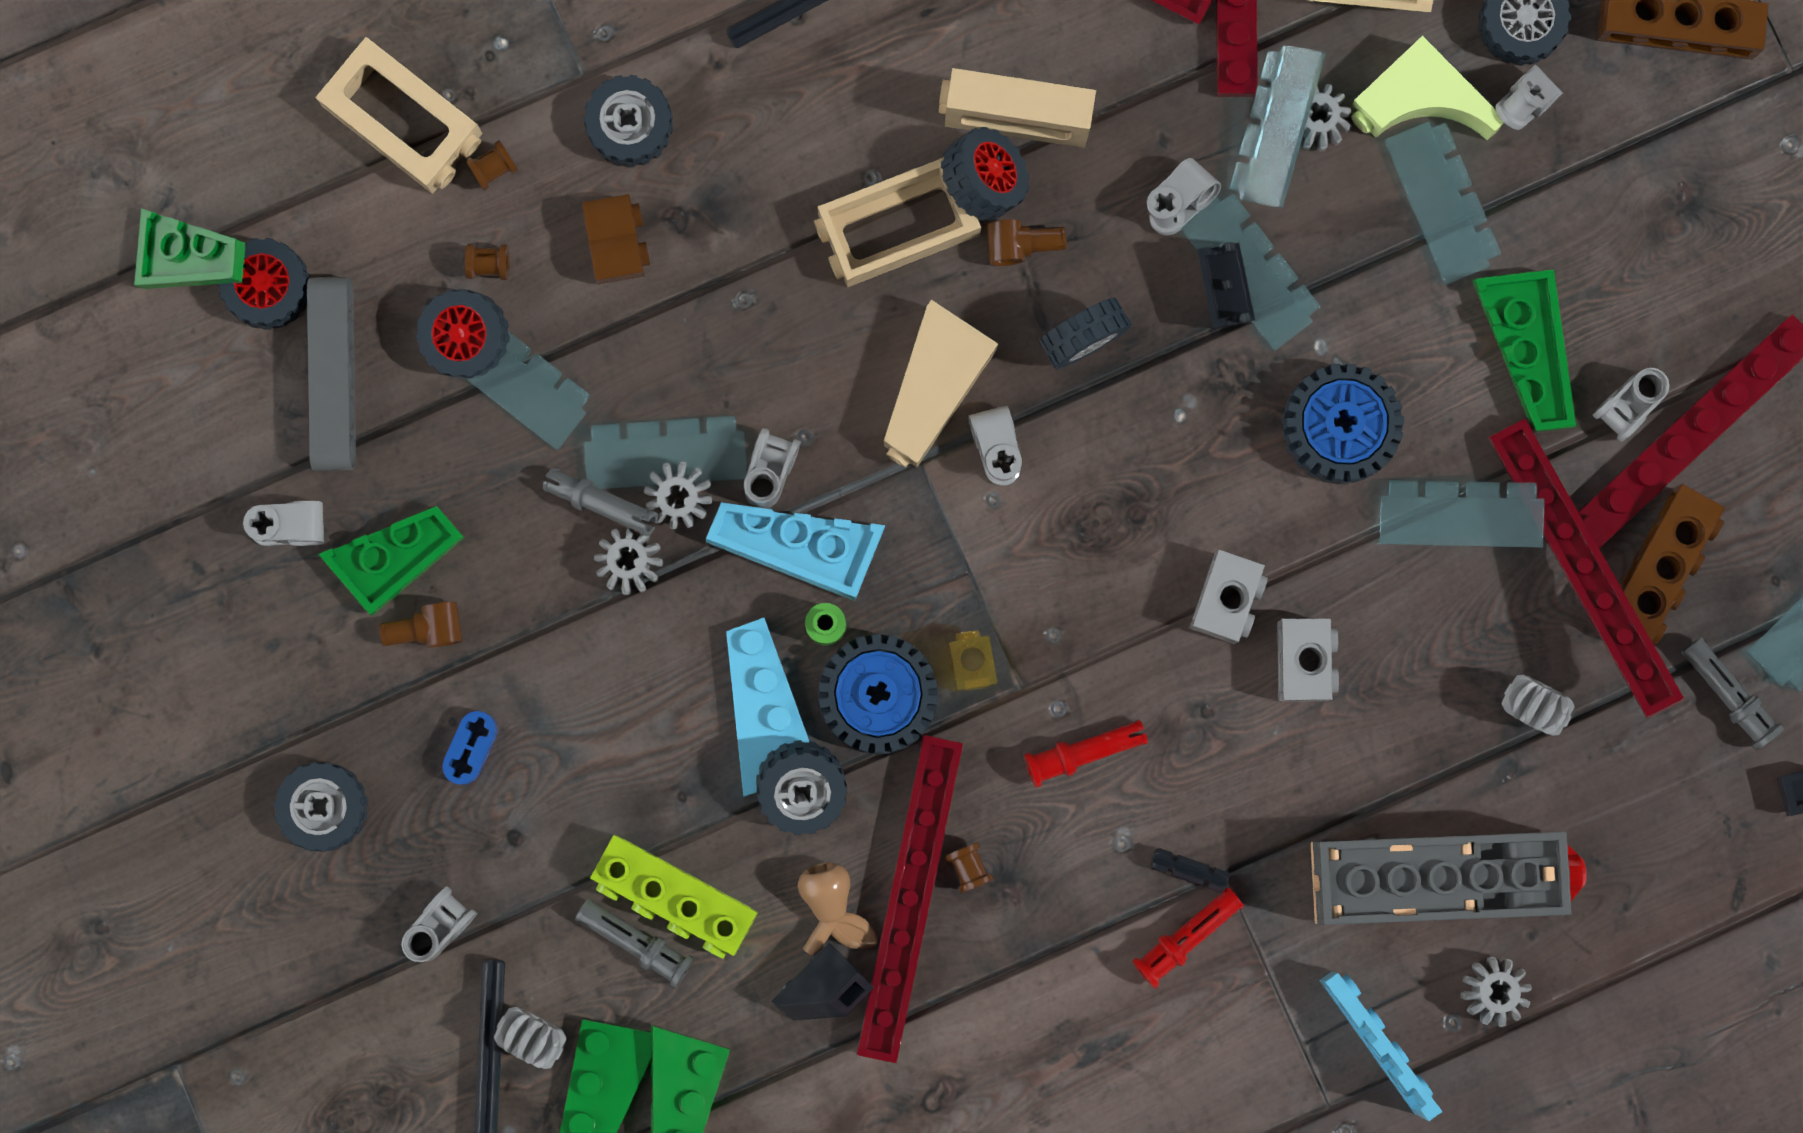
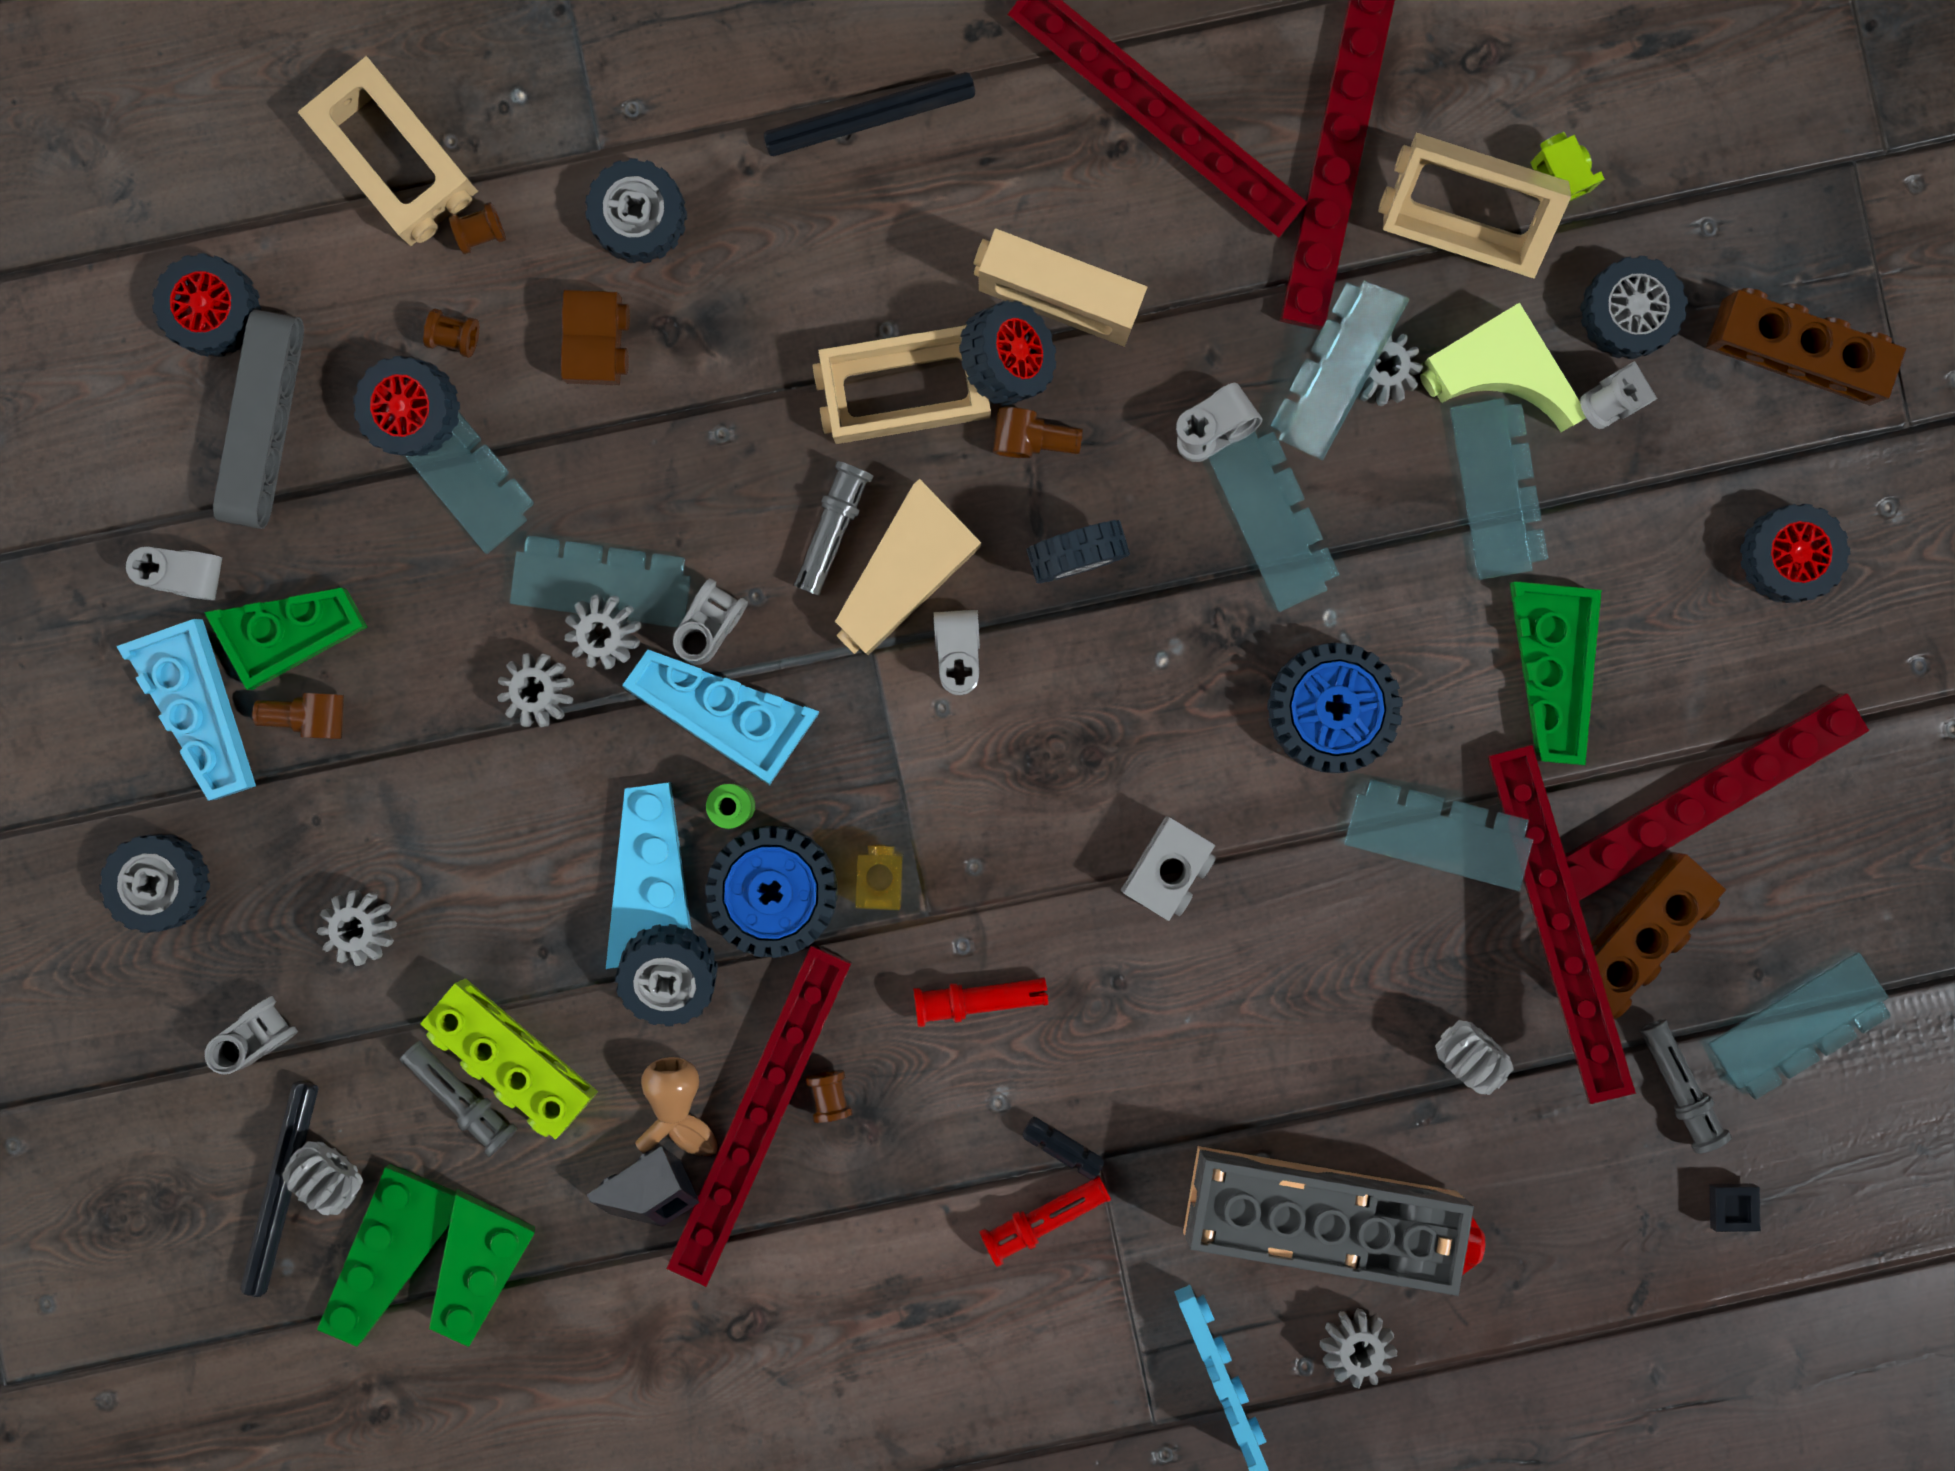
camera: 15 degrees right, 5 degrees up
green wing [134,208,246,289] -> none
blue beam [442,711,498,785] -> none
dark grey pin [543,468,658,536] -> none
black hinge [1197,242,1256,329] -> none
light grey brick [1277,619,1339,702] -> none
light grey piece [1592,368,1670,443] -> none
none -> medium azure wing [116,619,256,801]
none -> light grey gear [317,890,397,966]
none -> dark grey pin [793,461,874,596]
none -> black wheel [1740,504,1850,603]

